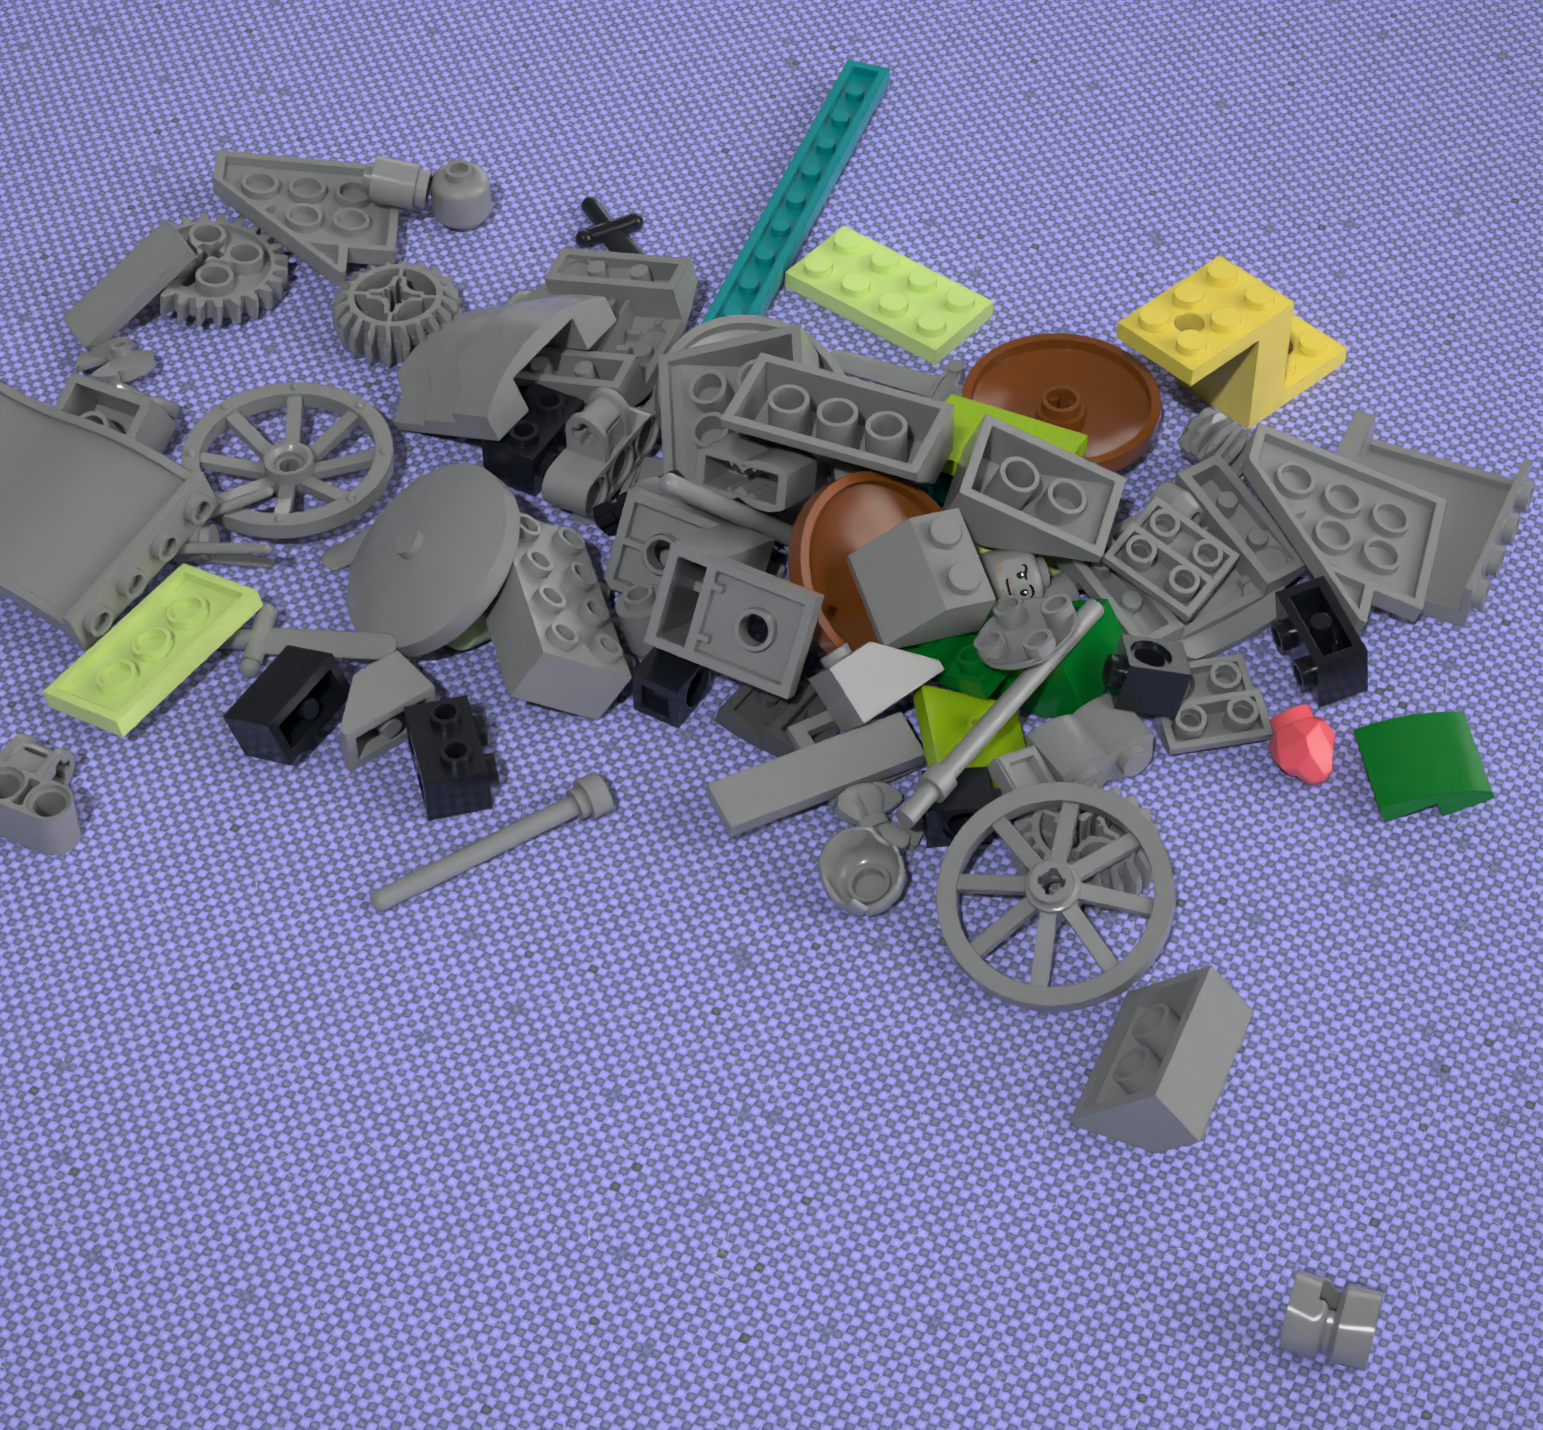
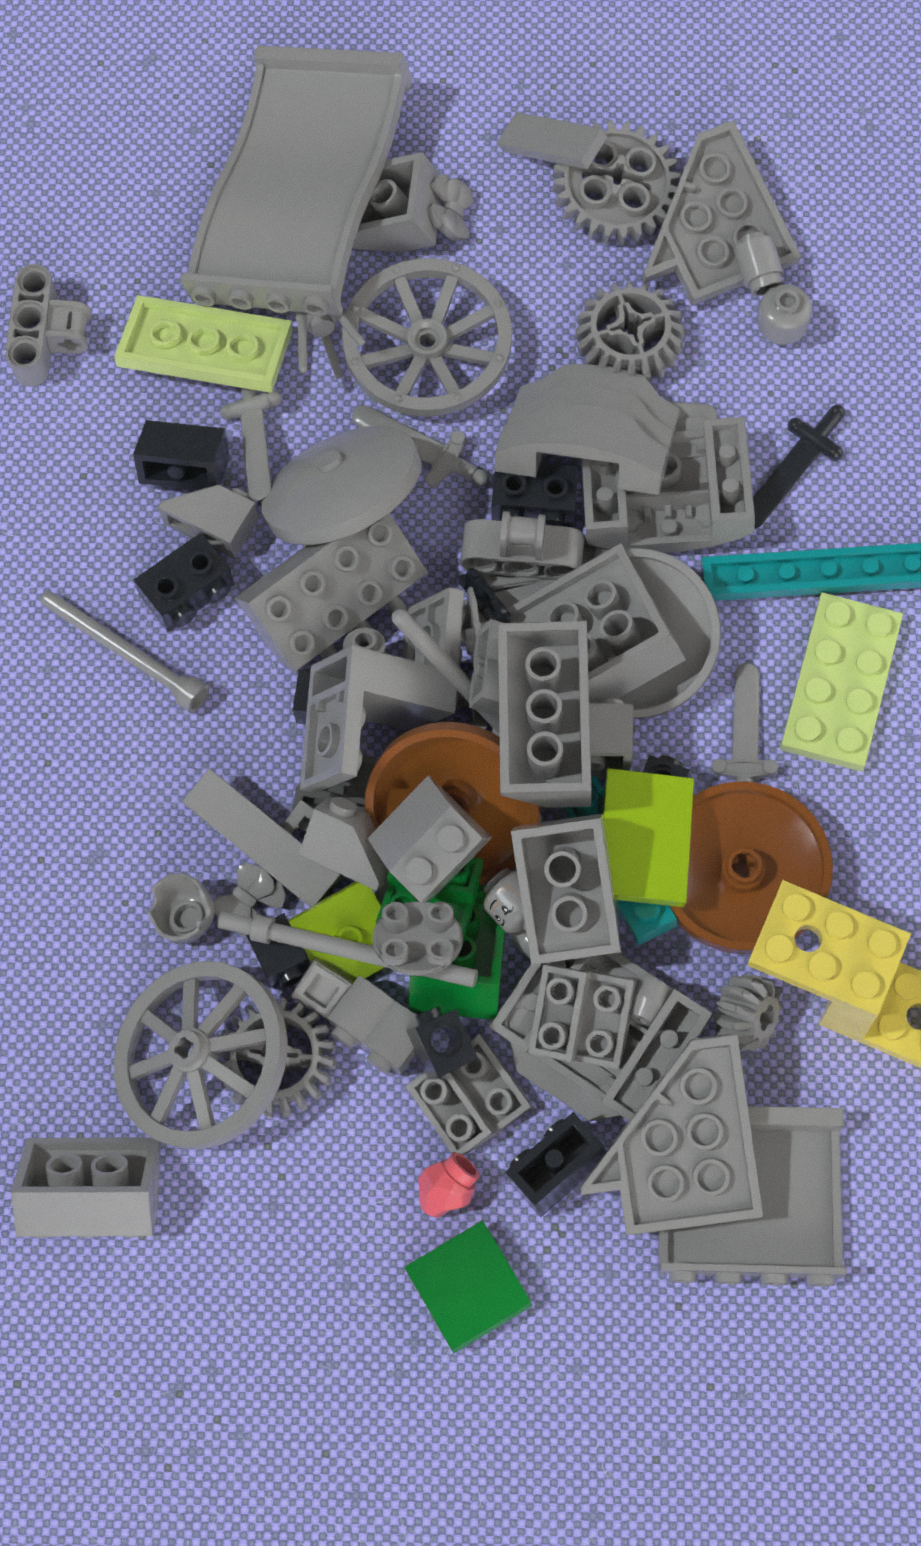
camera: 70 degrees right, 25 degrees up
light grey piece [75,337,155,383] -> none

